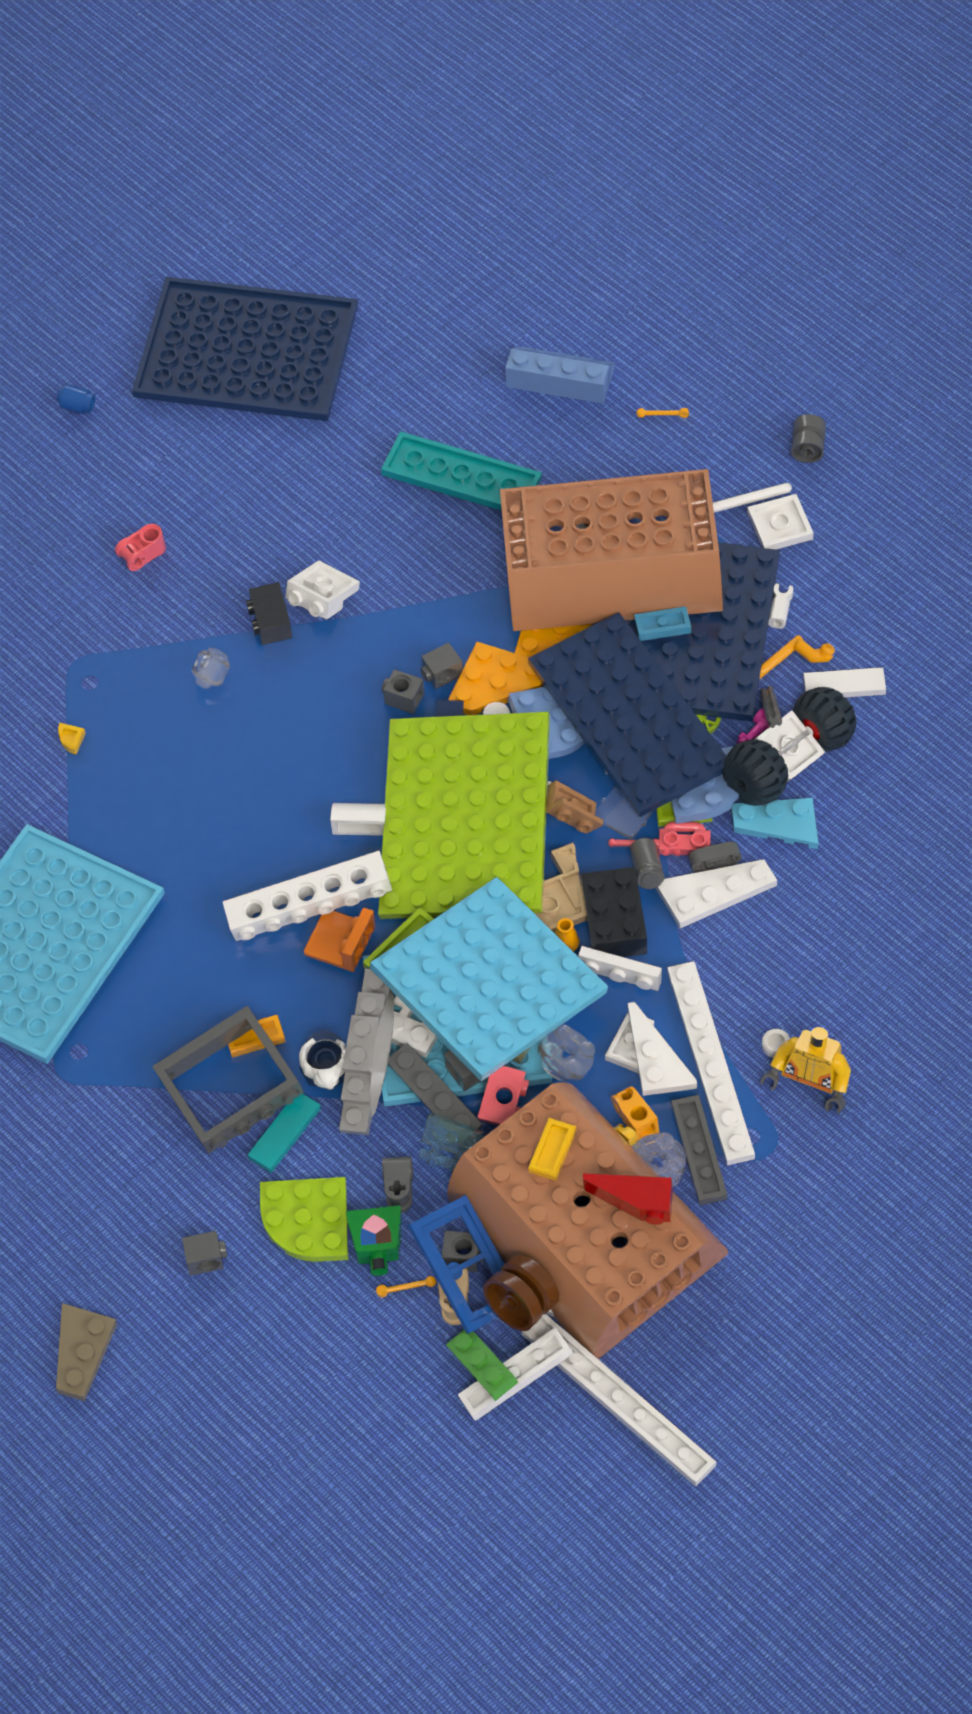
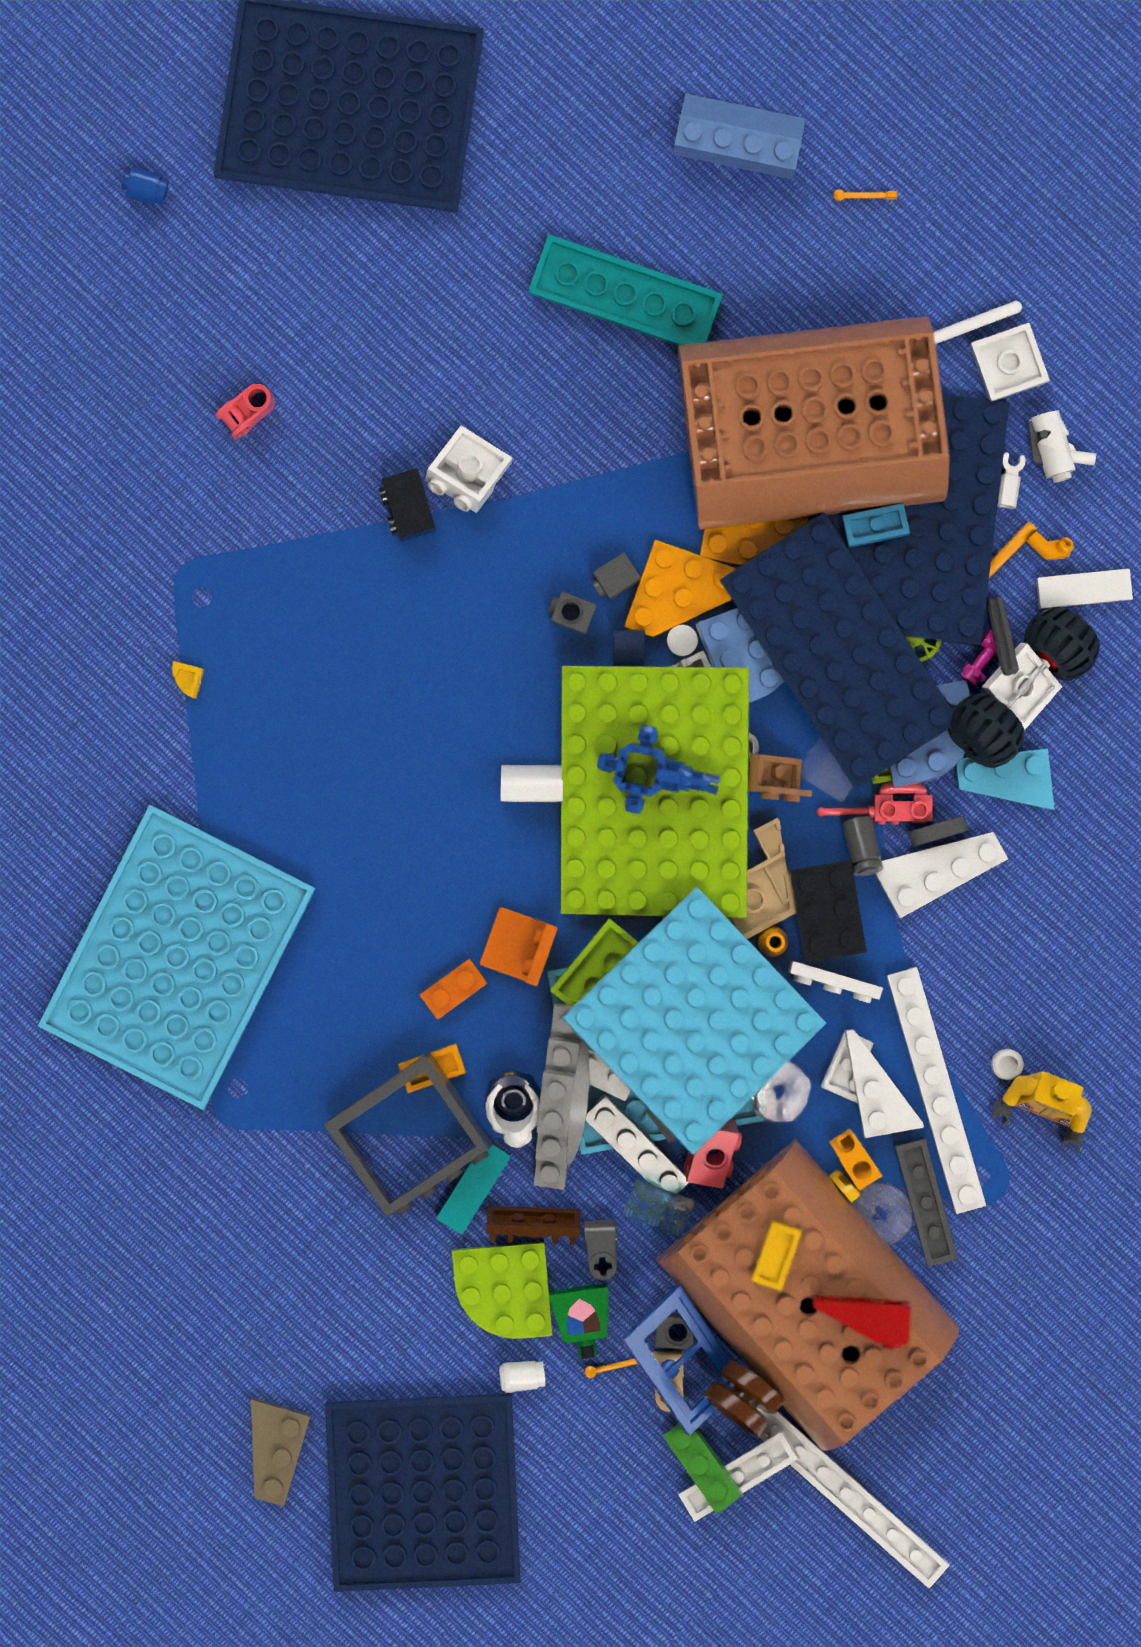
camera: 10 degrees left, 30 degrees up
dark grey brick [182,1231,227,1276] -> none
clear head [191,647,230,689] -> none
white brick [223,851,392,941] -> none
dark grey wheel [791,414,826,463] -> none
none -> dark blue plate [325,1393,521,1592]
none -> orange plate [420,958,488,1020]
none -> reddish brown plate [486,1206,580,1245]
none -> white piece [499,1361,545,1393]
none -> blue piece [597,725,721,814]
none -> white piece [1027,410,1096,483]

